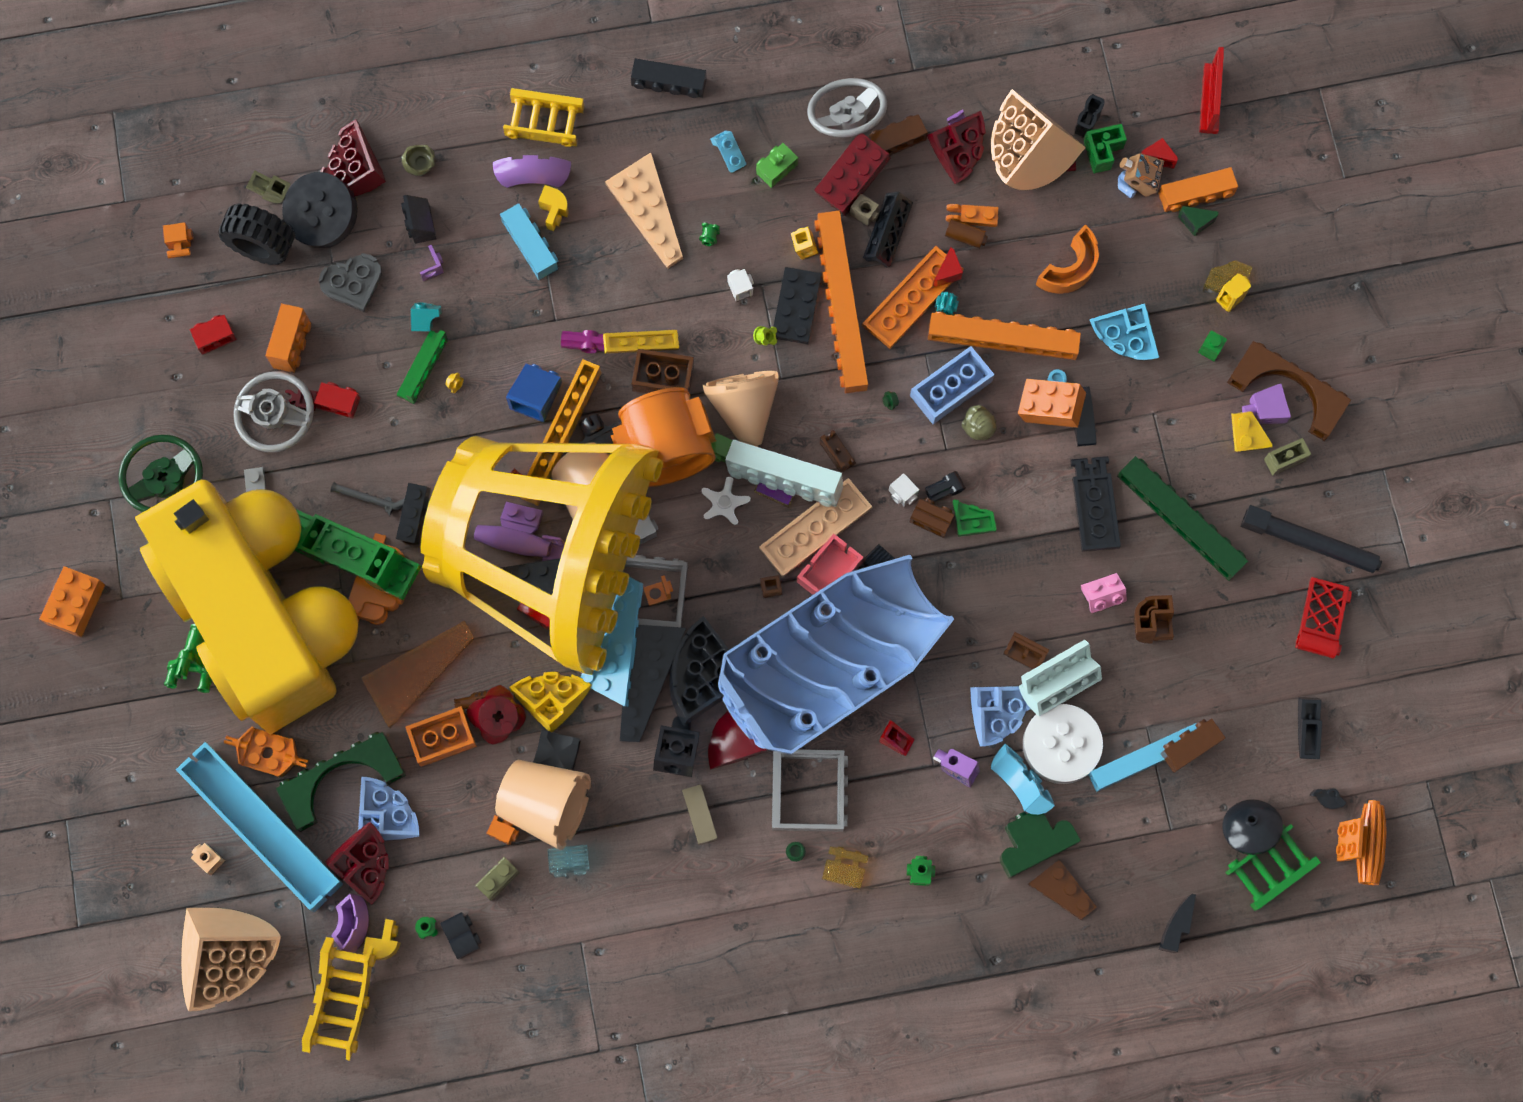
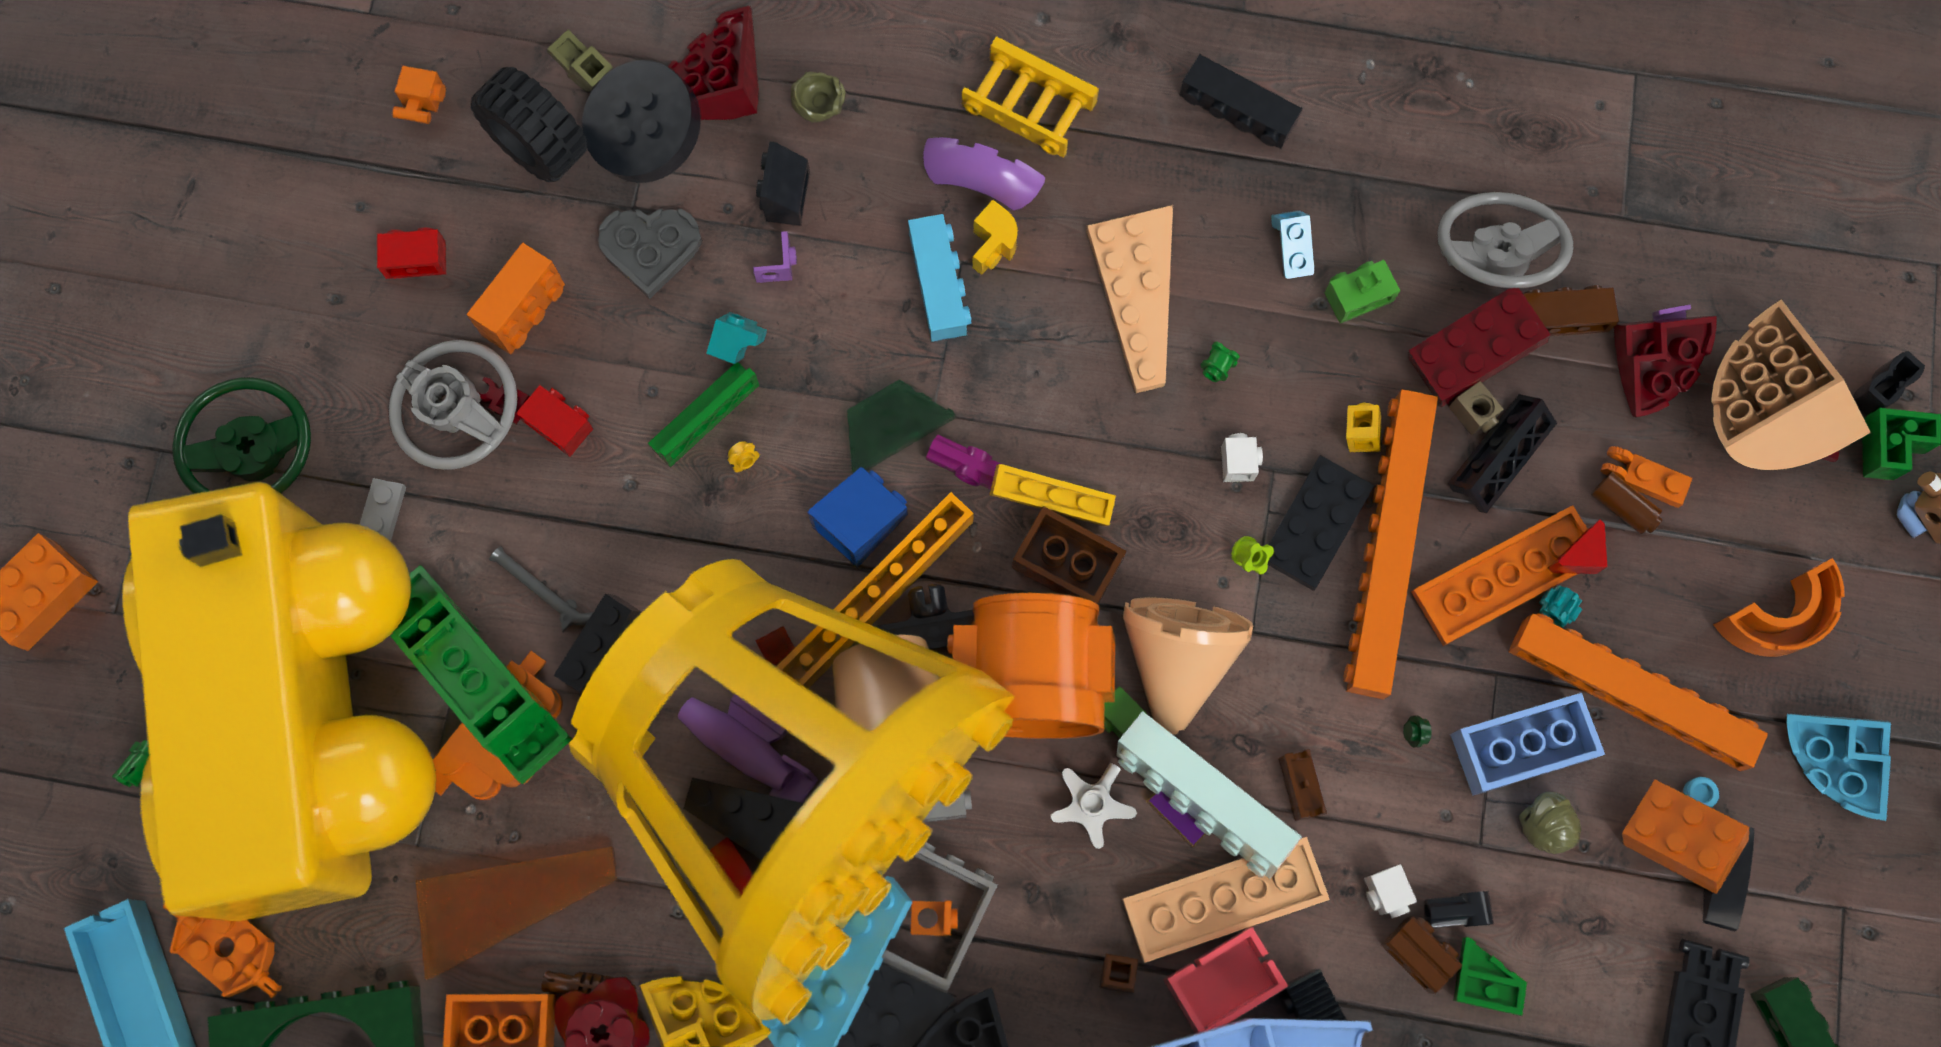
camera: 20 degrees right, 0 degrees up
none -> clear green wing [847,379,956,474]

